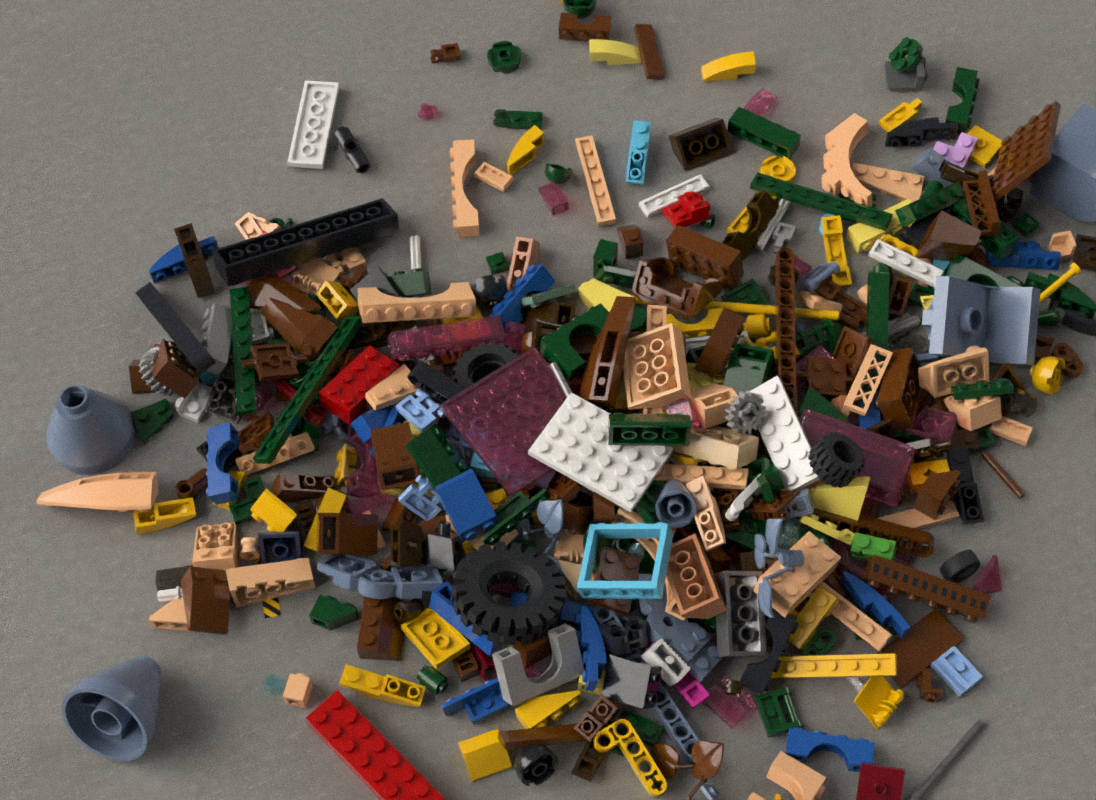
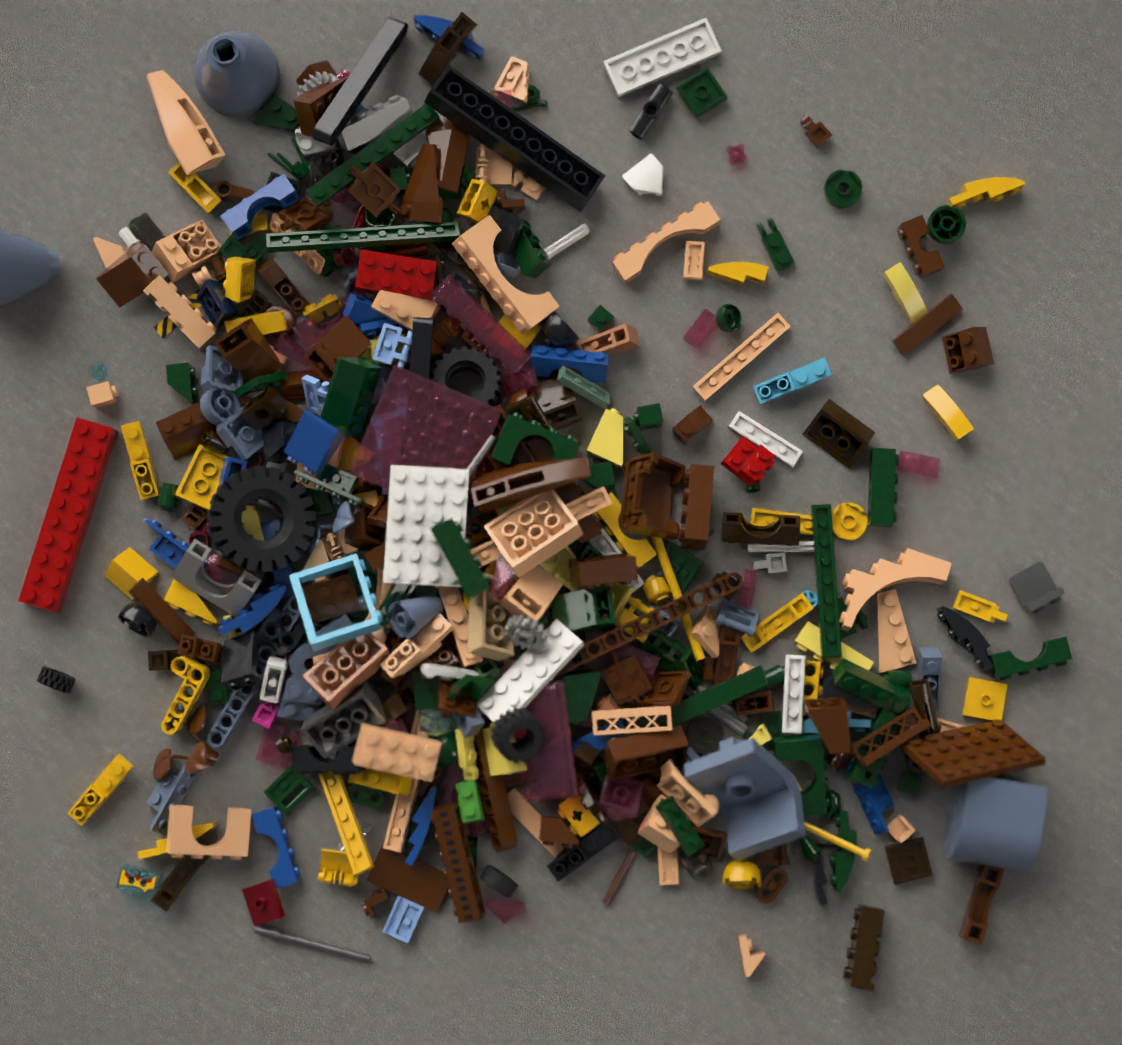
camera: 60 degrees right, 25 degrees up
sand blue plant [754,519,804,618] -> none
dark green plate [889,37,923,73] -> none
lavender plate [933,132,978,168] -> none
none -> reddish brown pin [210,256,226,282]
none -> dark green wing [235,371,287,397]
none -> dark green plant [268,137,310,181]
none -> white slope [622,153,665,196]
none -> dark green plate [676,67,728,119]
none -> reddish brown slope [942,327,994,374]

